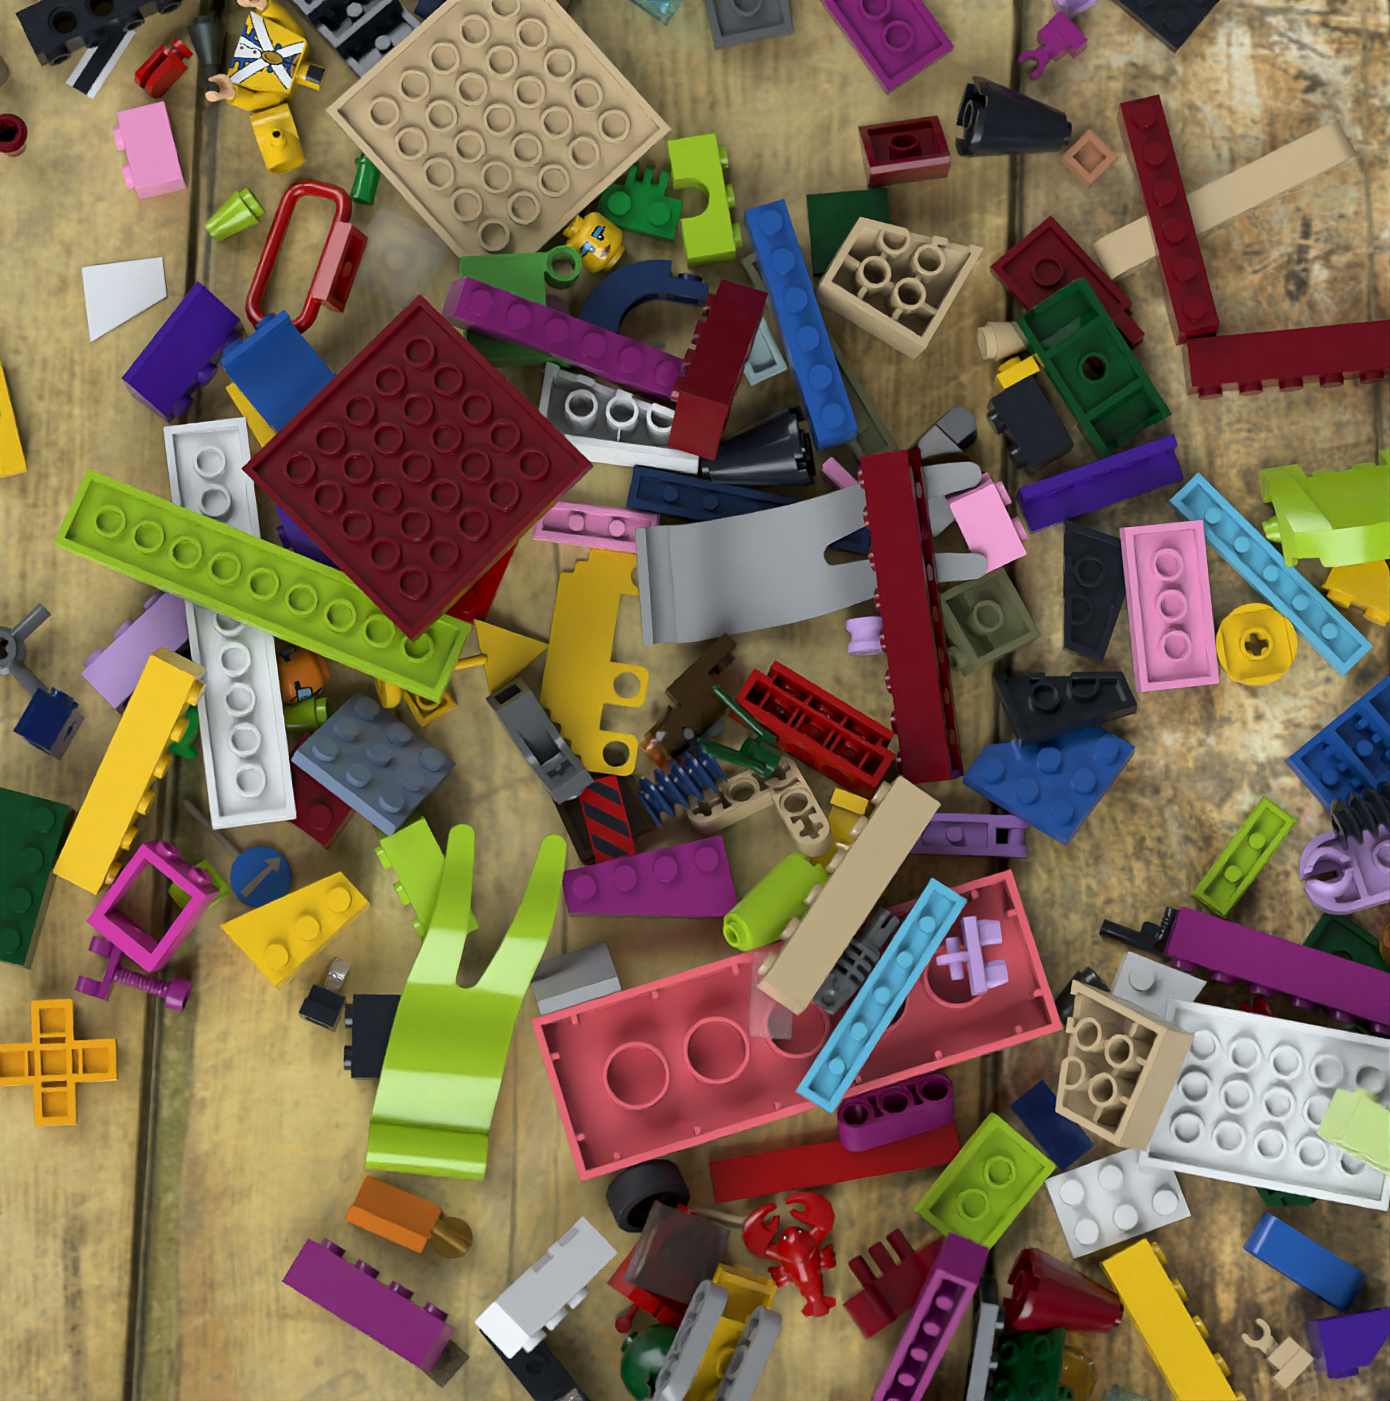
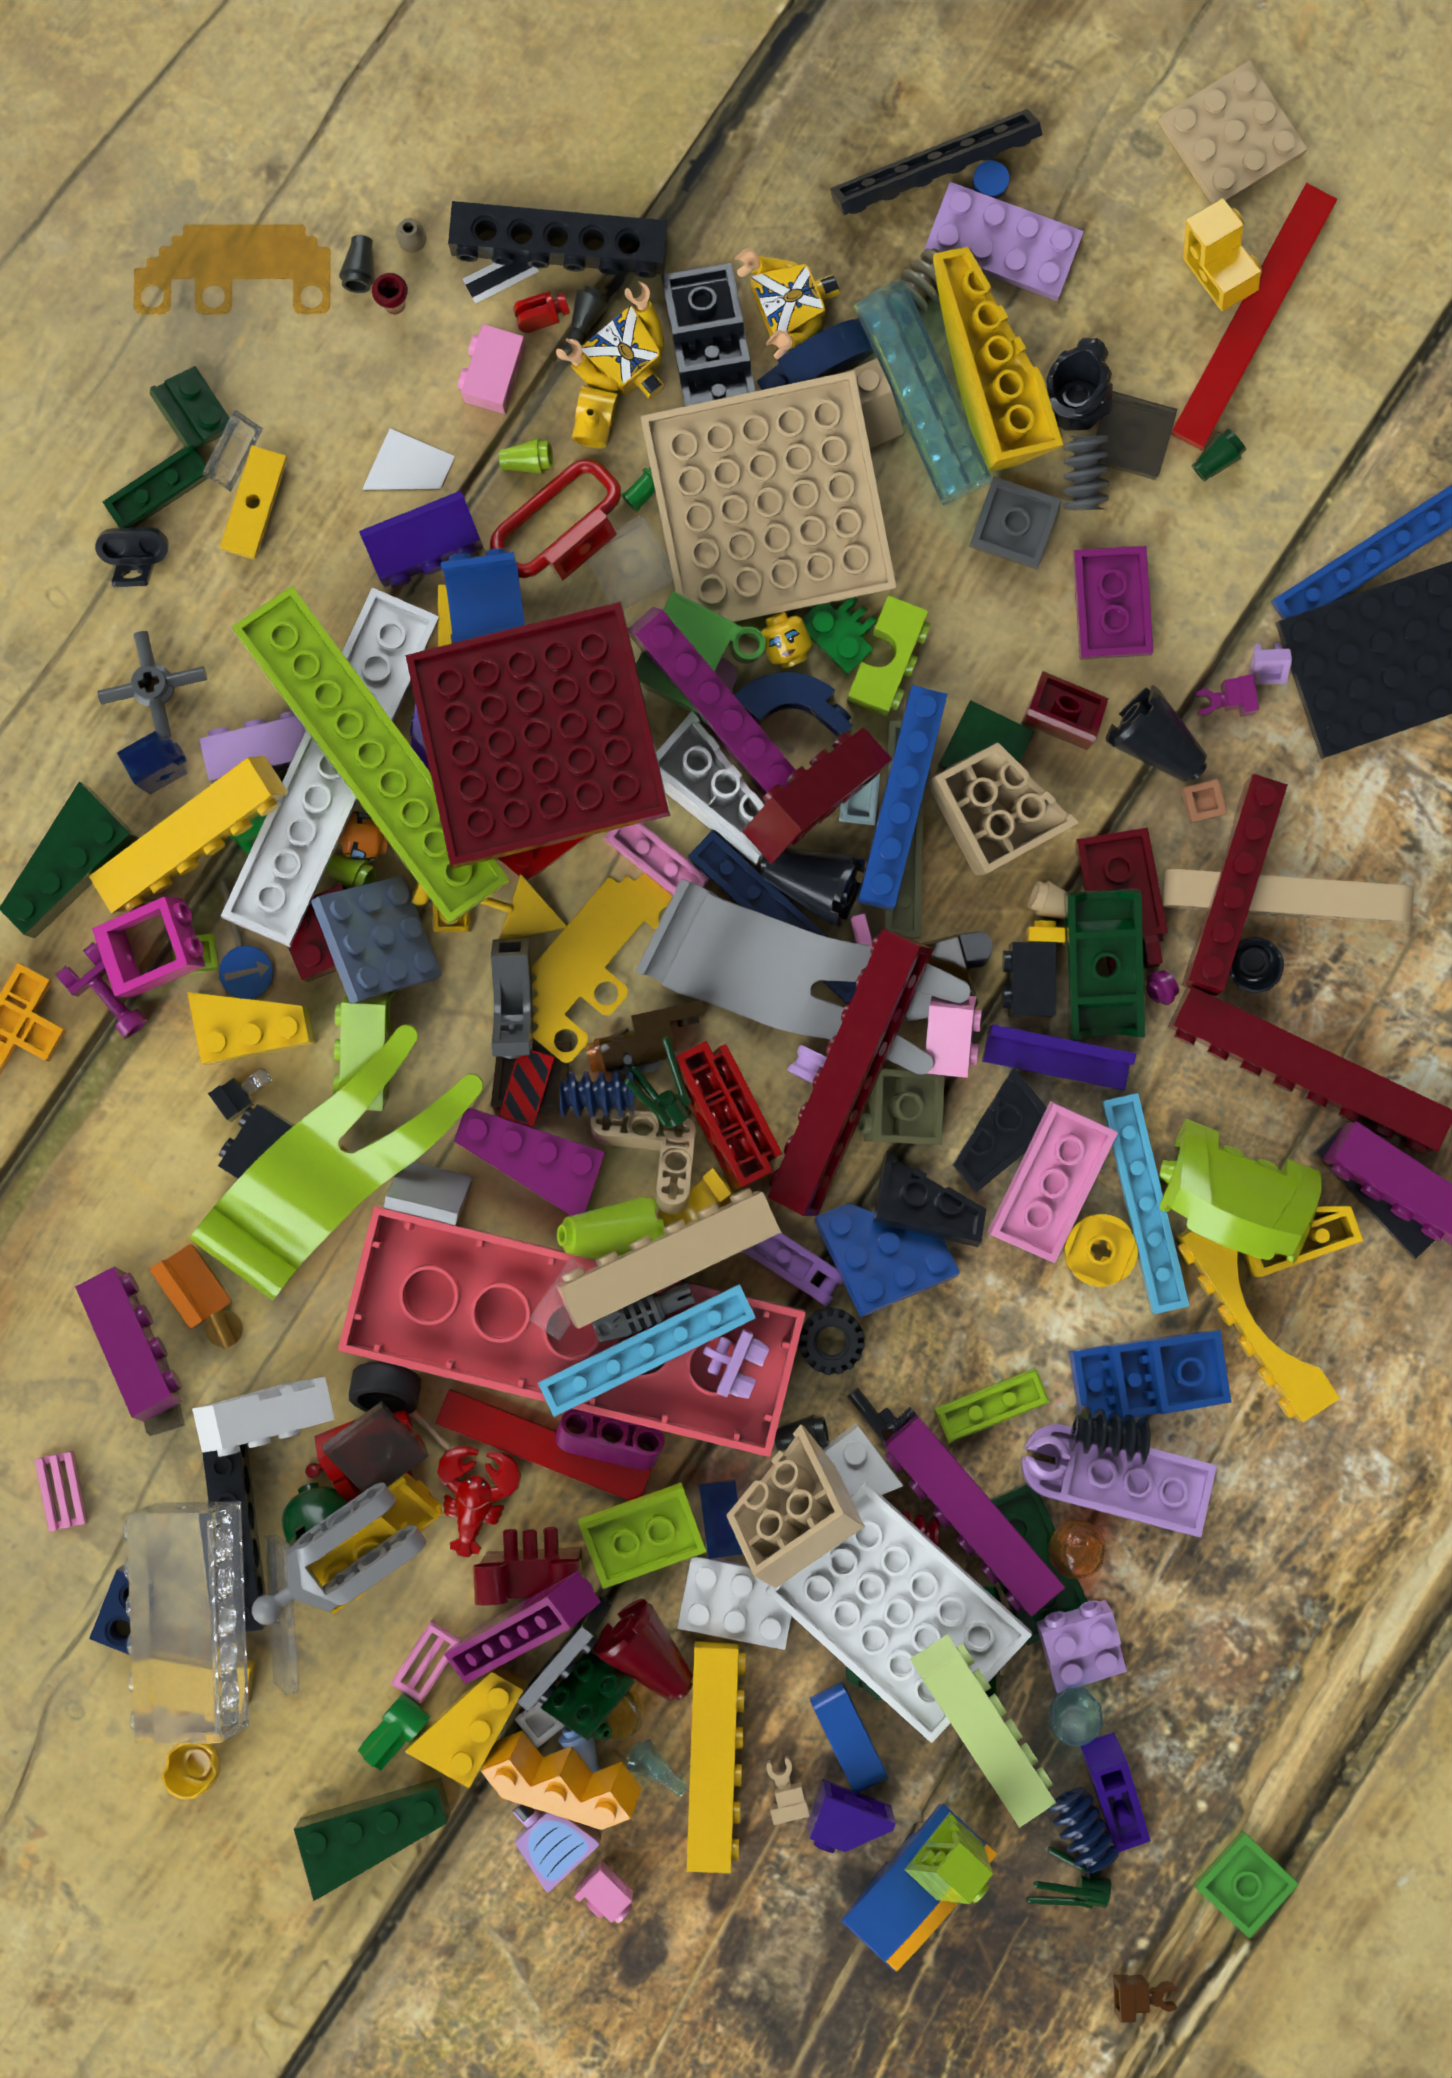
camera: 35 degrees right, 5 degrees up
none -> black tyre [798,1307,865,1375]
none -> magenta plate [1146,970,1179,1005]
none -> black hair [1229,936,1284,994]

